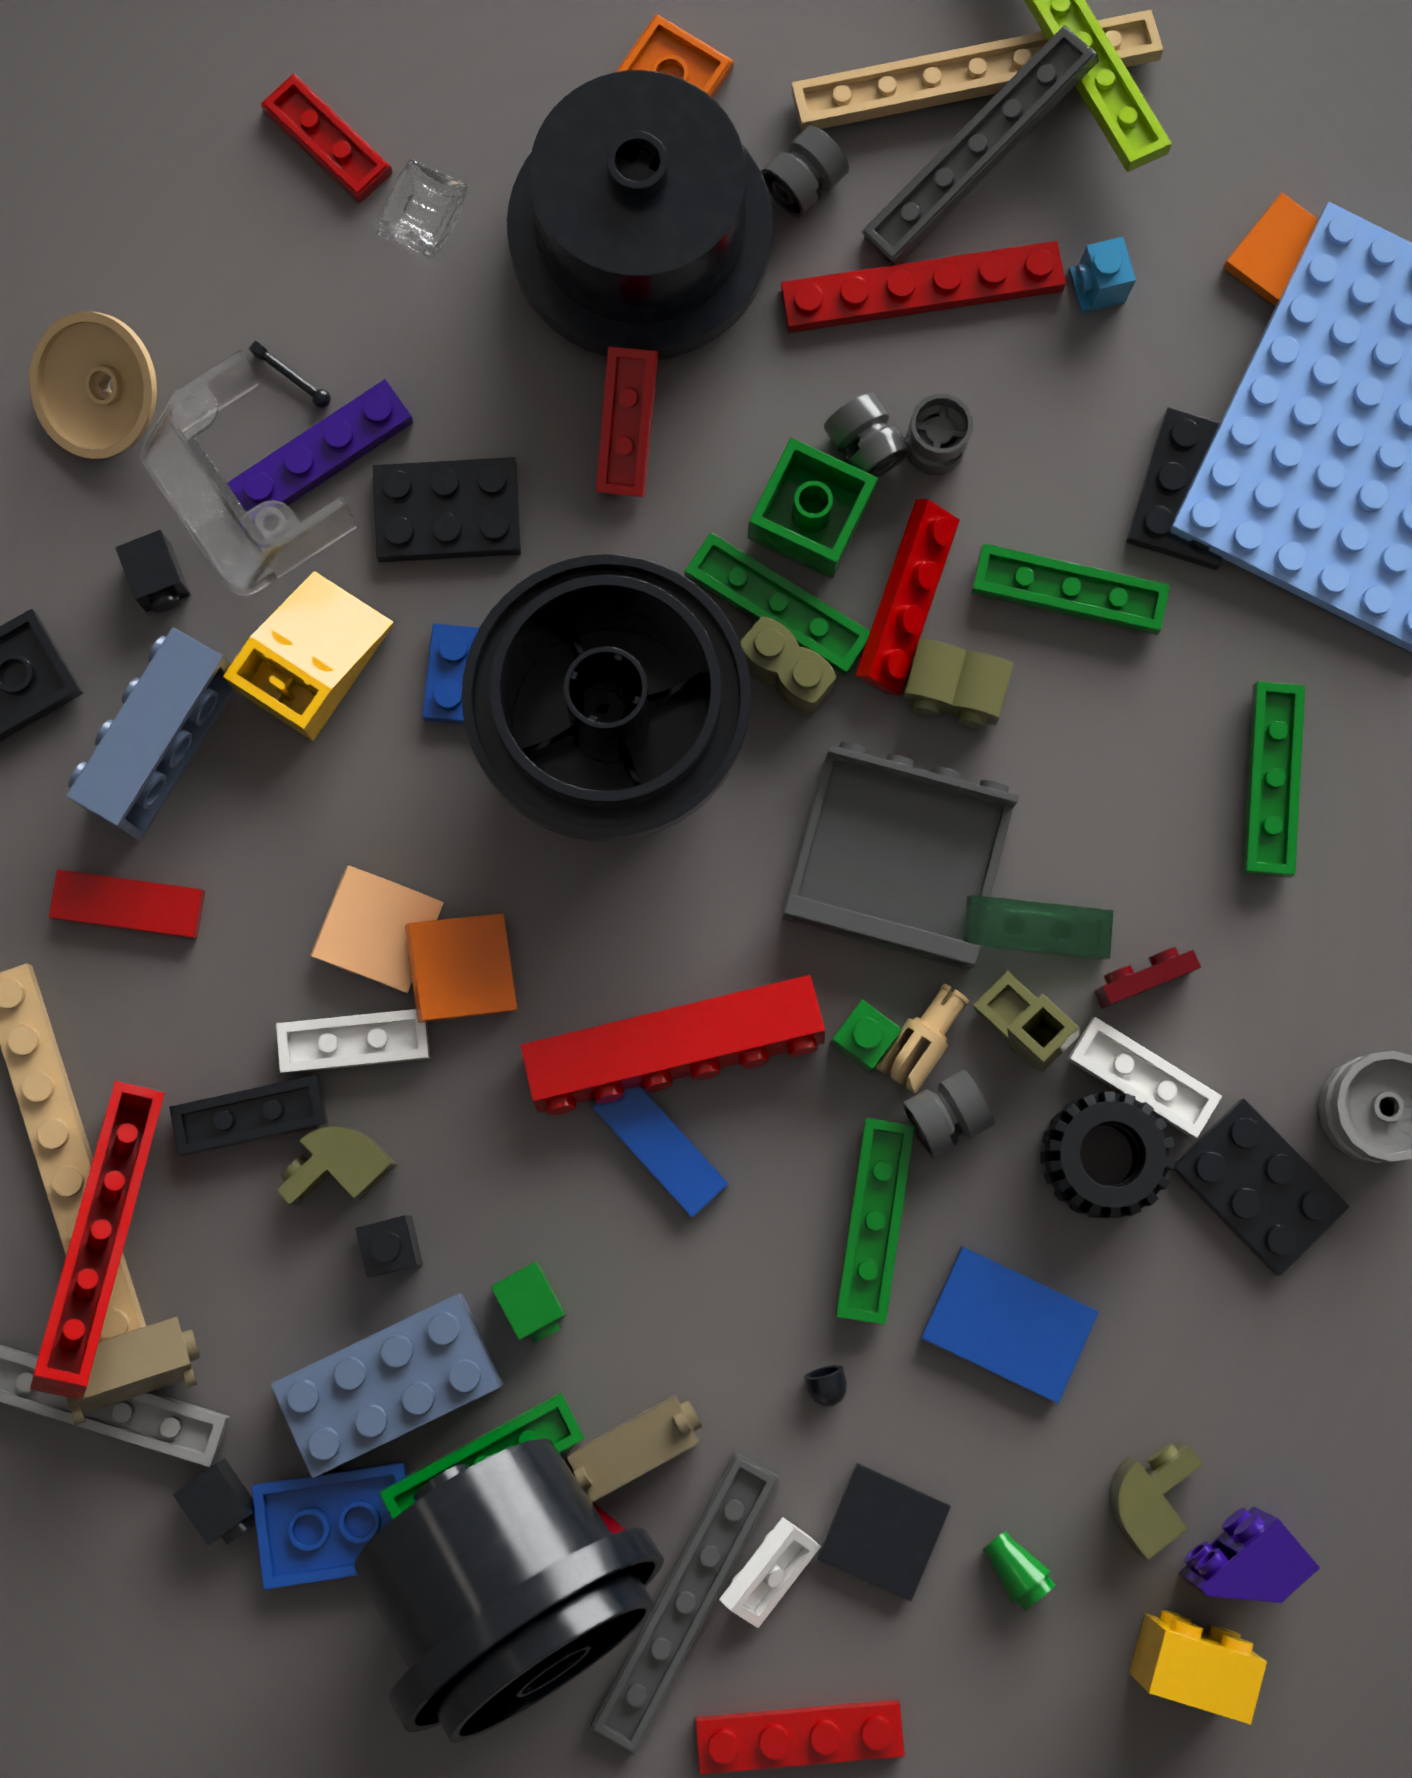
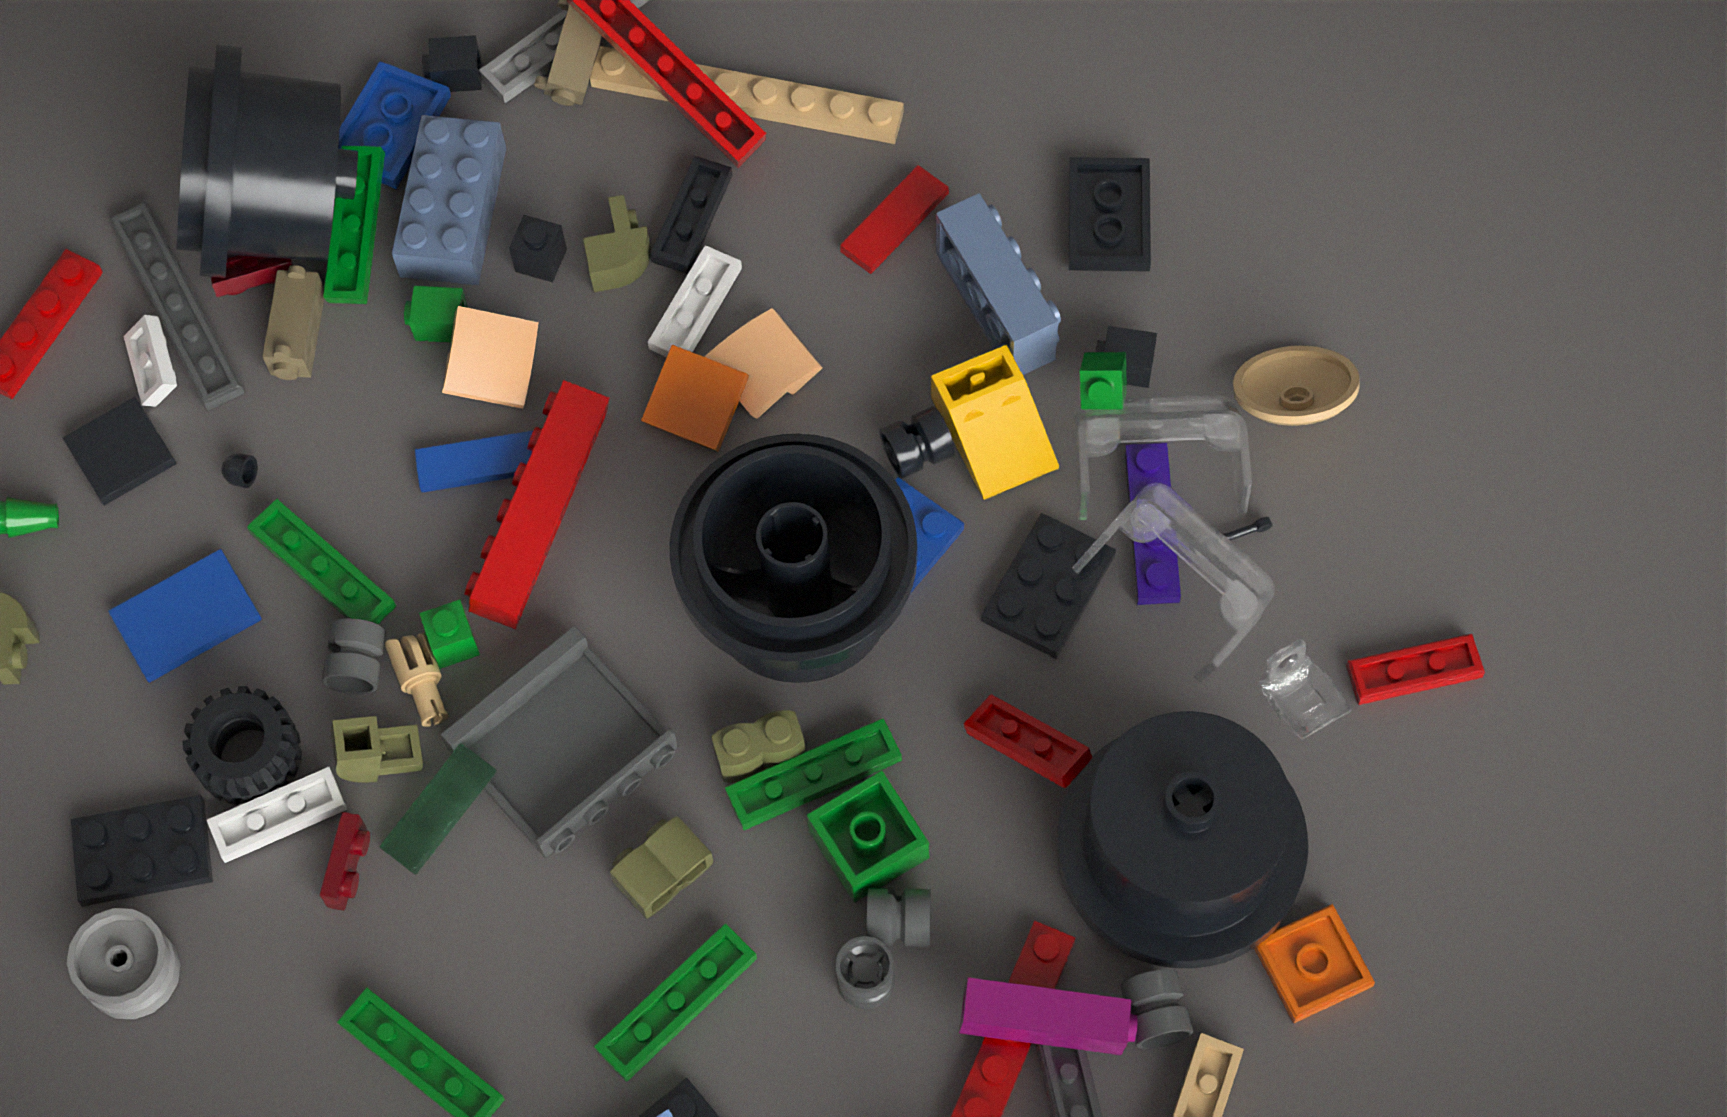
camera: 130 degrees right, 15 degrees down
red plate [855,499,960,695] -> none
none -> light nougat slope [442,306,539,409]
none -> black wheel [879,406,955,479]
none -> magenta brick [959,977,1138,1055]
none -> clear windscreen [1072,483,1275,682]
none -> green brick [1080,352,1127,410]

